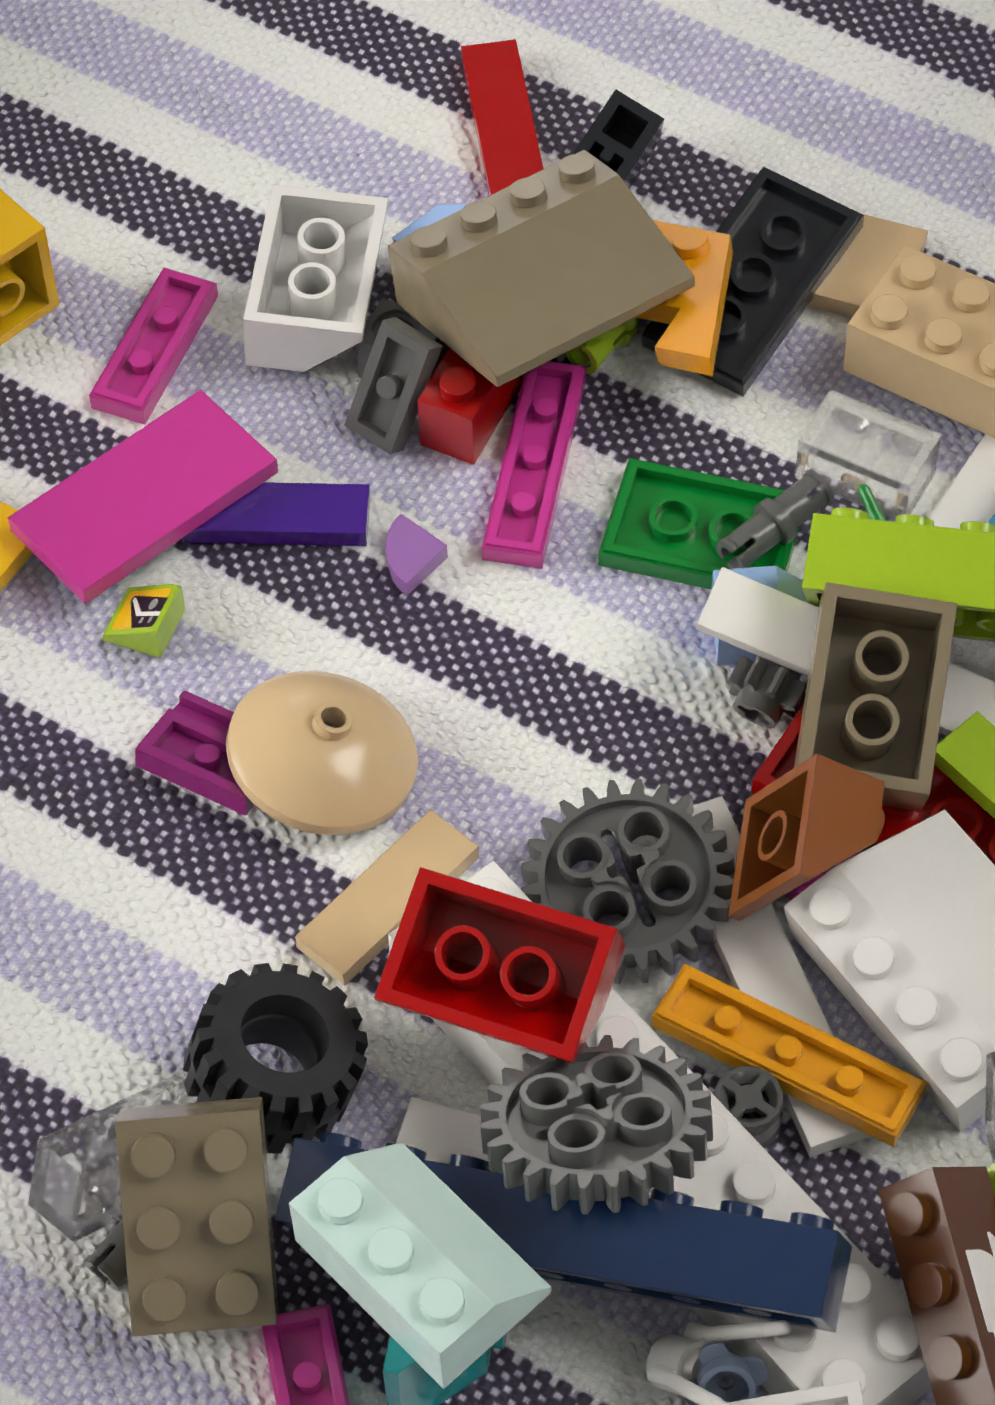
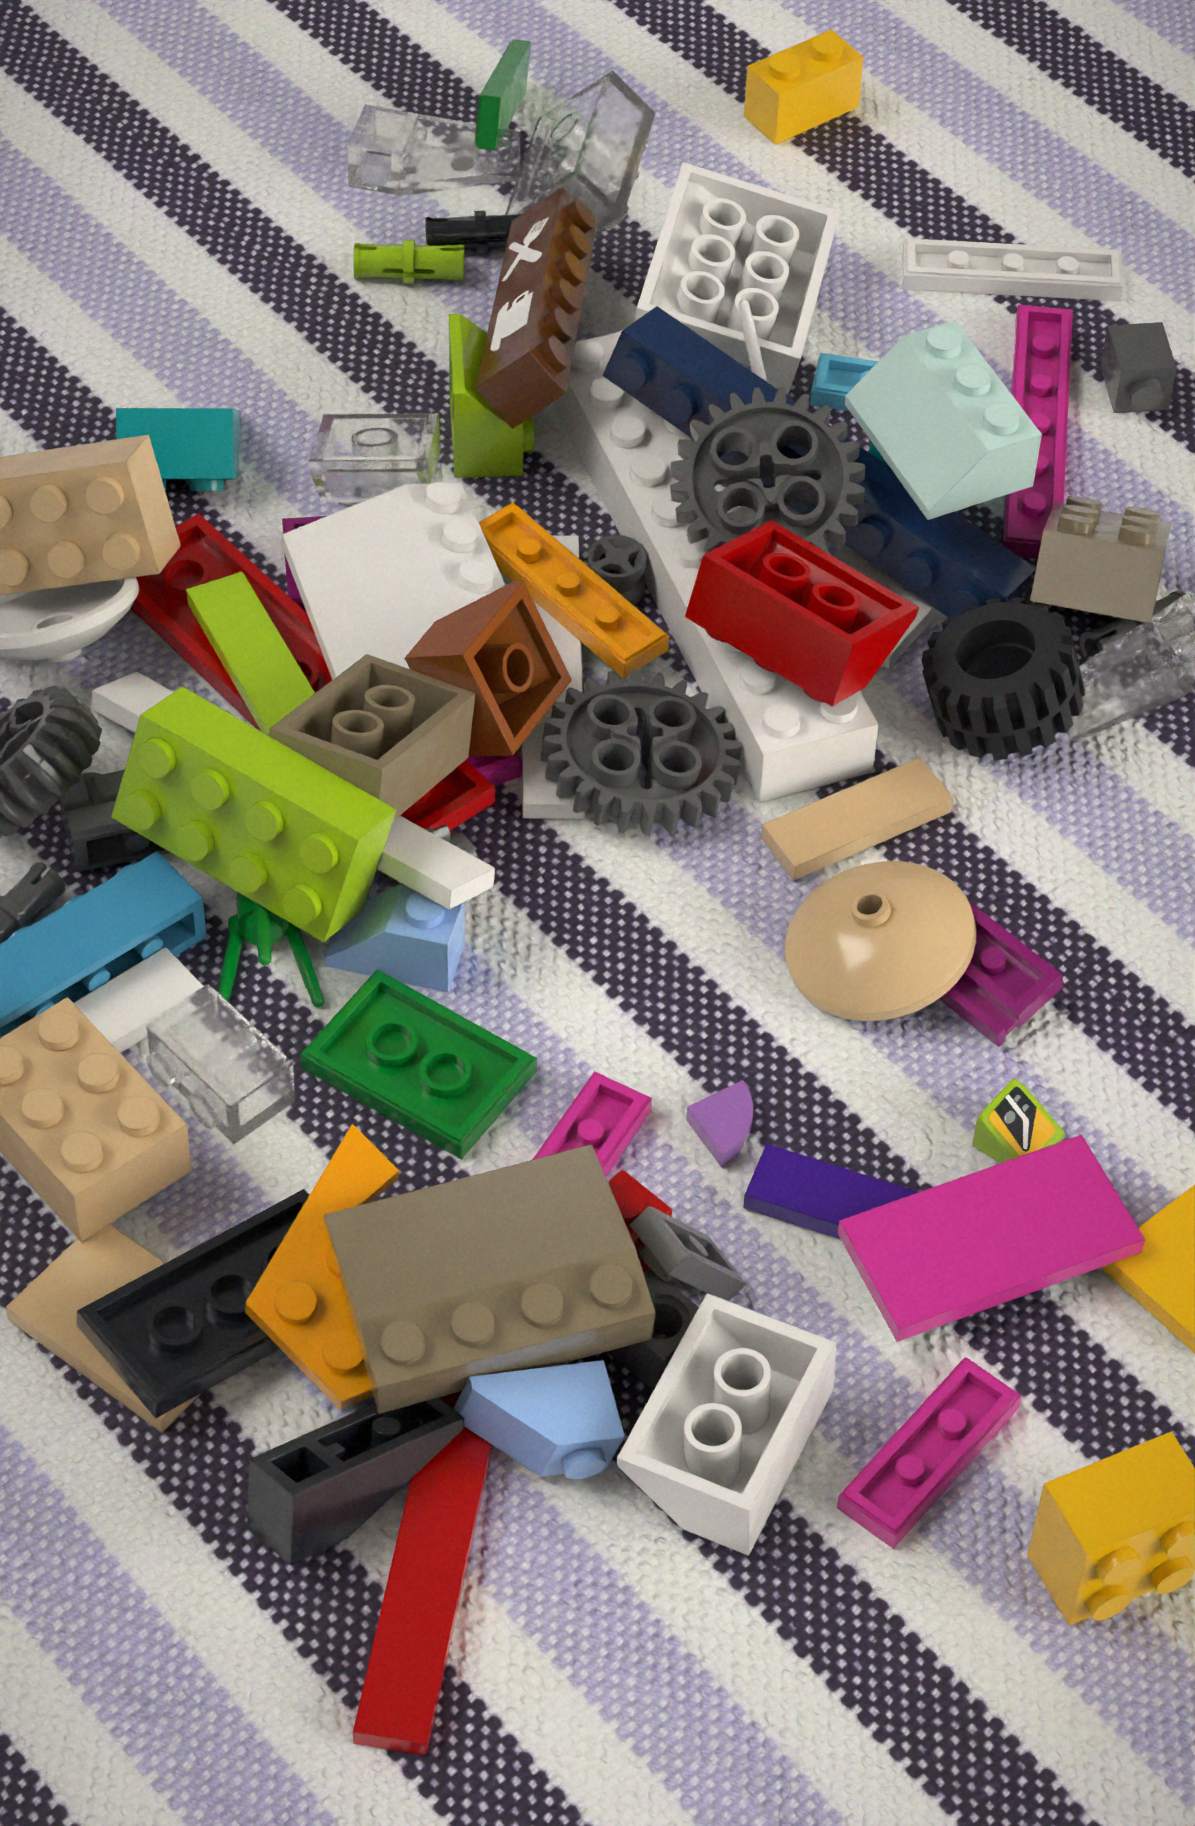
camera: 165 degrees left, 5 degrees down
dark grey pin [716,470,834,569] -> none

